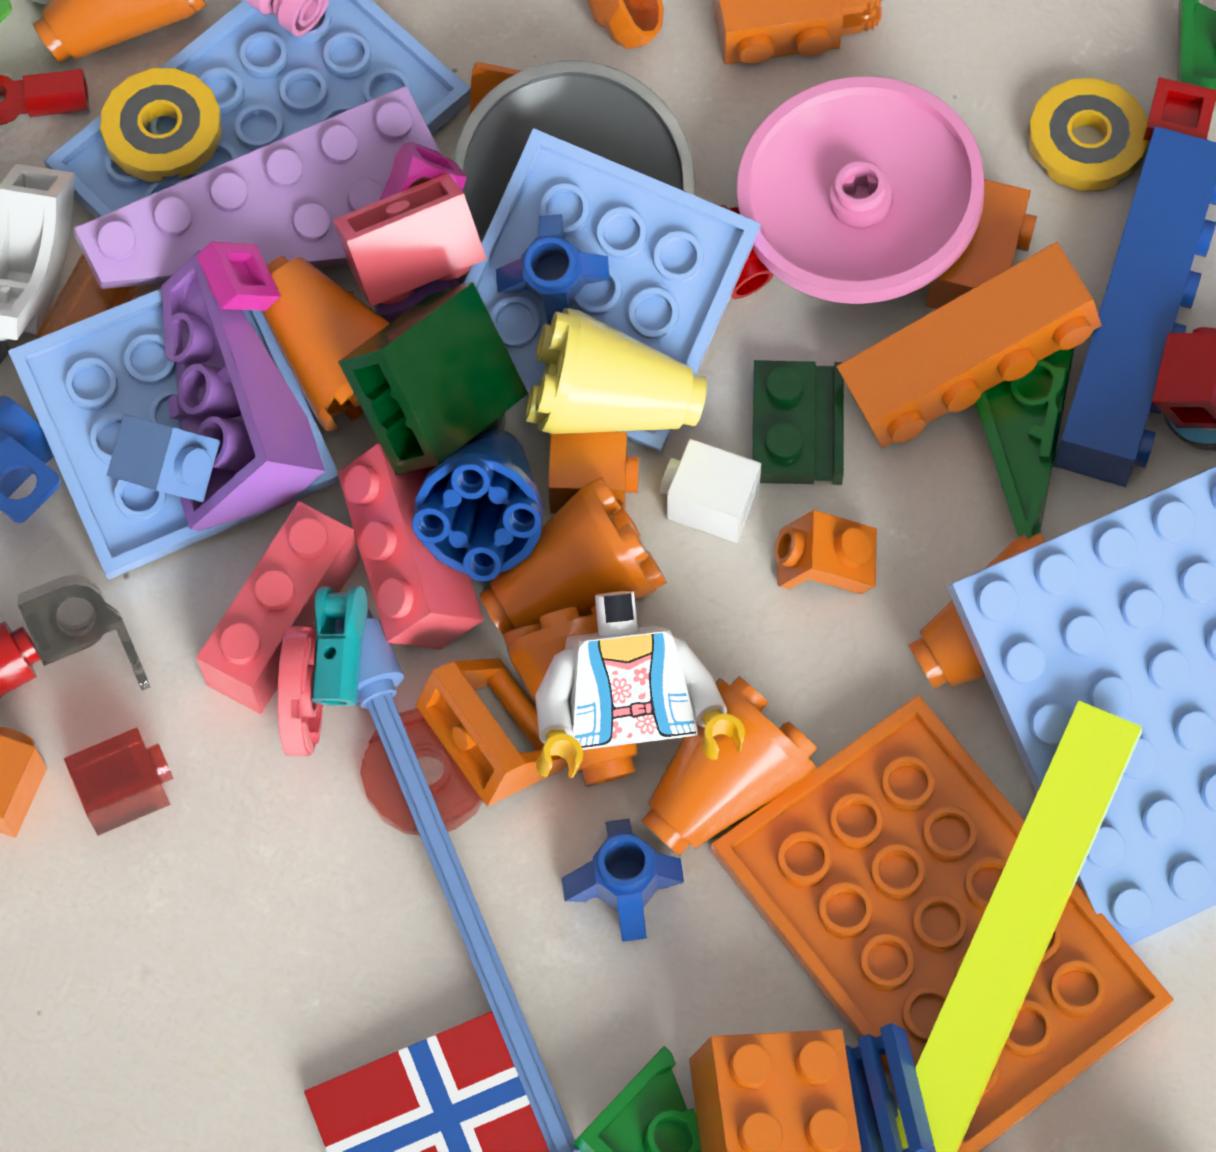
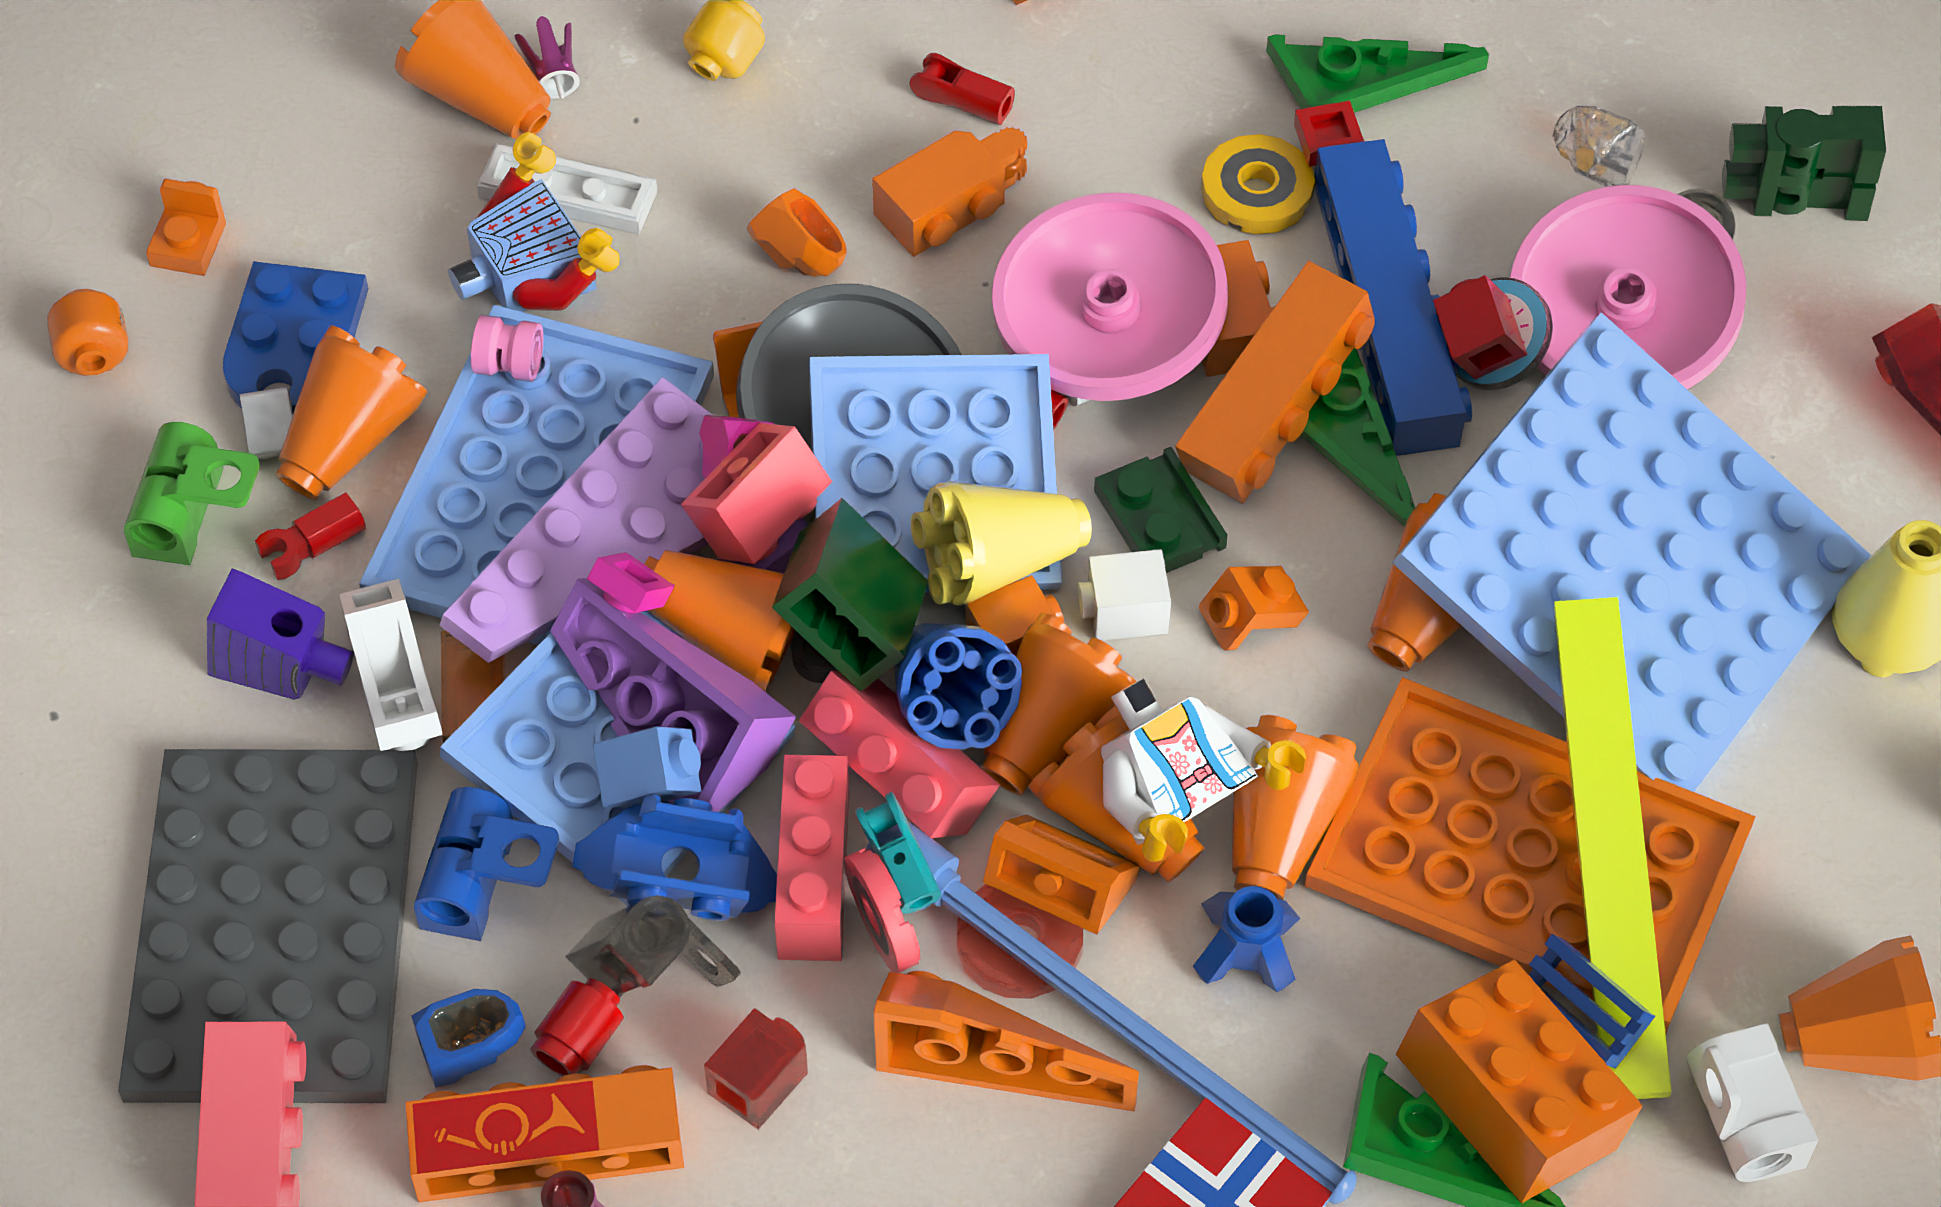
camera: 30 degrees left, 10 degrees down
yellow tile [100,68,222,182] -> none
blue rock [495,214,610,325] -> none
none -> blue piece [572,794,777,921]
none -> orange wedge [874,971,1139,1112]

